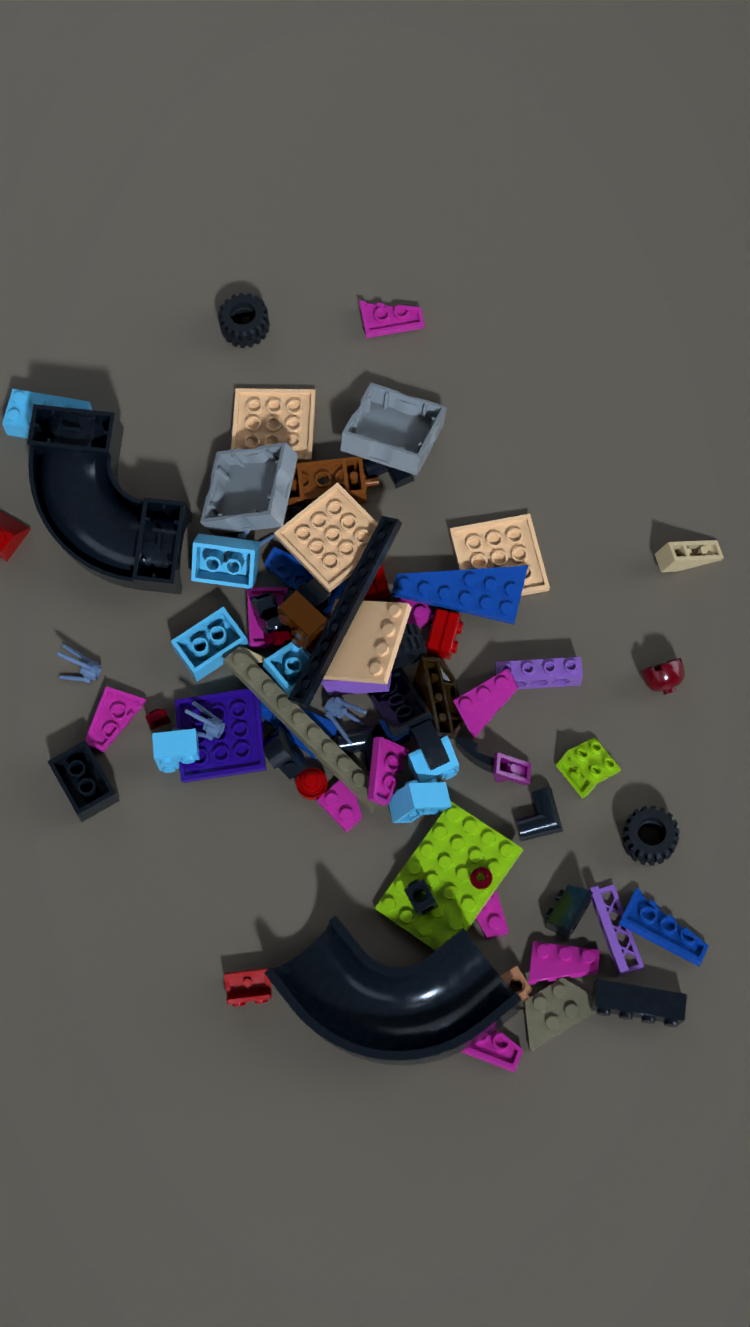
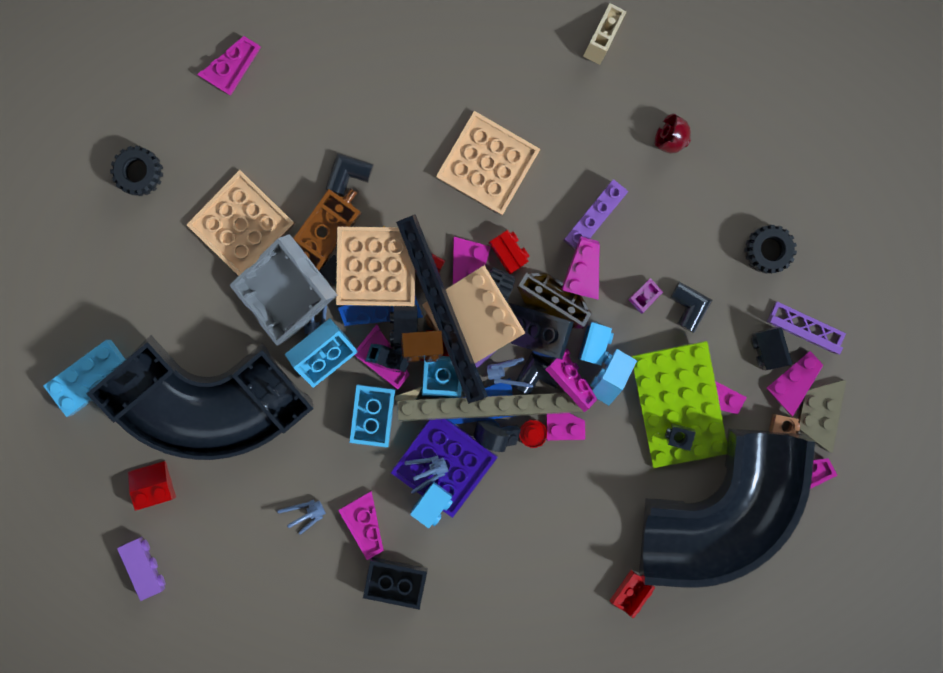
camera: 55 degrees left, 20 degrees up
dark red plate [145,708,171,730] -> none
dark red plate [265,631,291,647] -> none
light grey tile [340,383,447,476] -> none
blue wing [391,565,528,625] -> none
black slope [410,719,450,770] -> none
black slope [456,736,494,773] -> none
dark red plate [470,867,493,890] -> none
lime bracket [555,738,621,798] -> none
black brick [591,979,687,1027] -> none
blue wing [618,887,709,967] -> none

